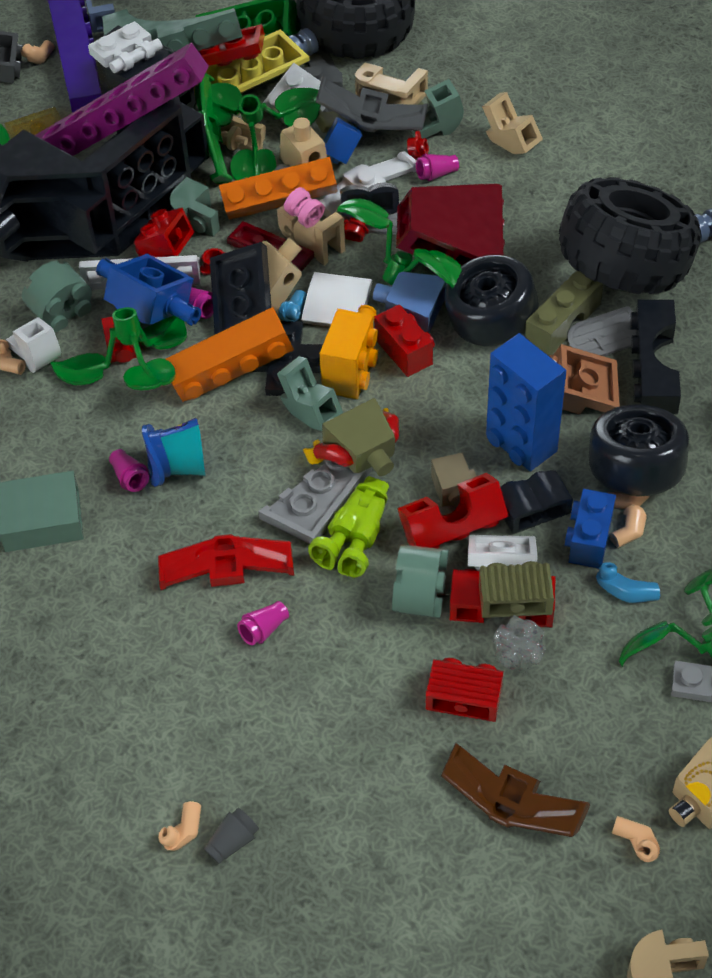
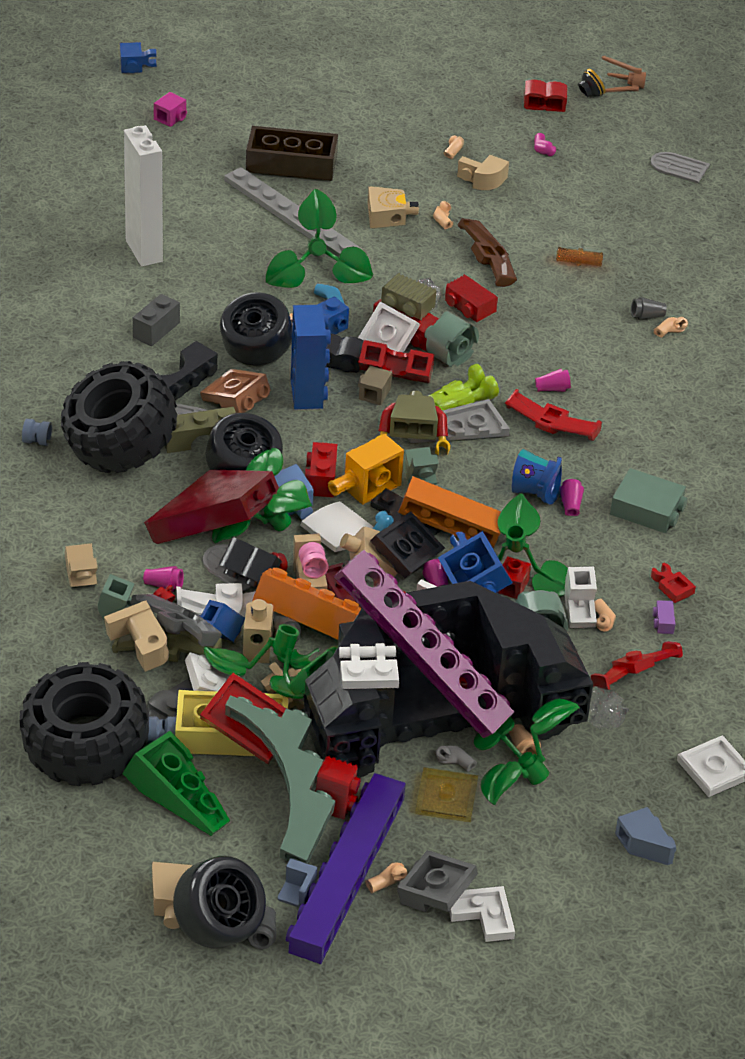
camera: 150 degrees left, 10 degrees down
none -> clear orange pin [556,247,603,267]

